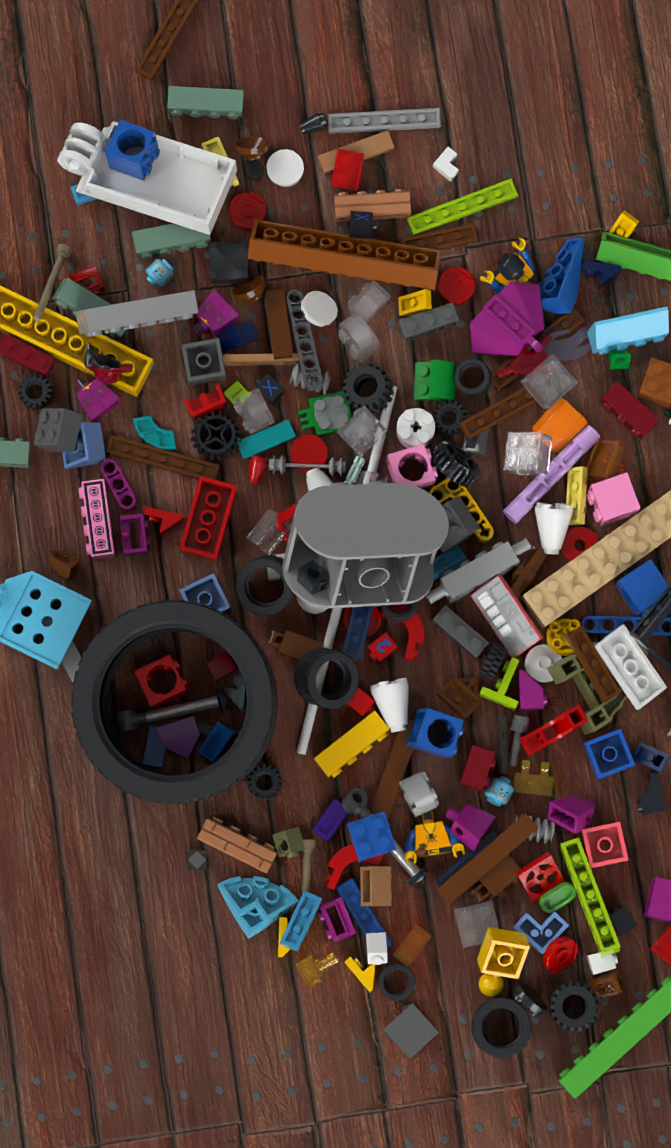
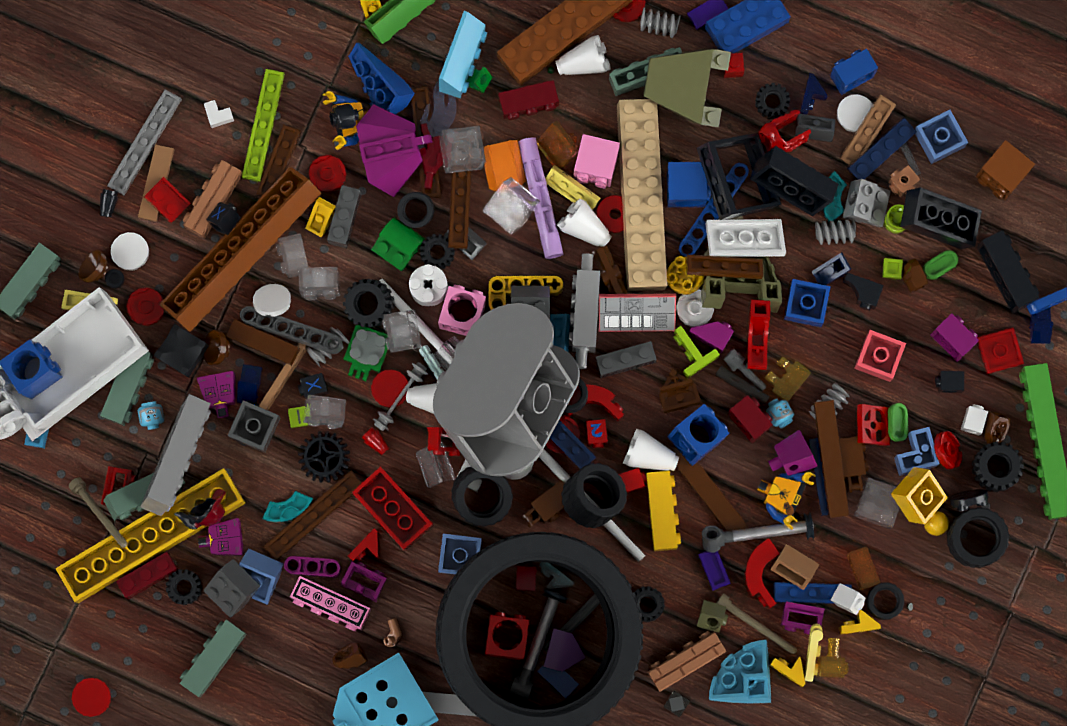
camera: 55 degrees left, 0 degrees up
red window [183,384,226,419] -> none
blue tile [197,720,235,762] -> none
teal tile [236,420,296,460] -> none
dark azure plate [280,891,322,952] -> none
black brick [297,560,328,595] -> none
blue brick [347,812,396,862] -> none
dark grey tile [383,1003,439,1059] -> none
light grey brick [399,772,439,817] -> none
black gear [432,441,480,487] -> none
black tyre [479,643,508,681] -> none
magenta torso [548,796,595,834] -> none
lime brick [560,837,621,958] -> none
clear blue slope [581,261,621,290] -> none
none -> nougat arm [384,618,402,647]
none -> light yellow plate [804,624,823,682]

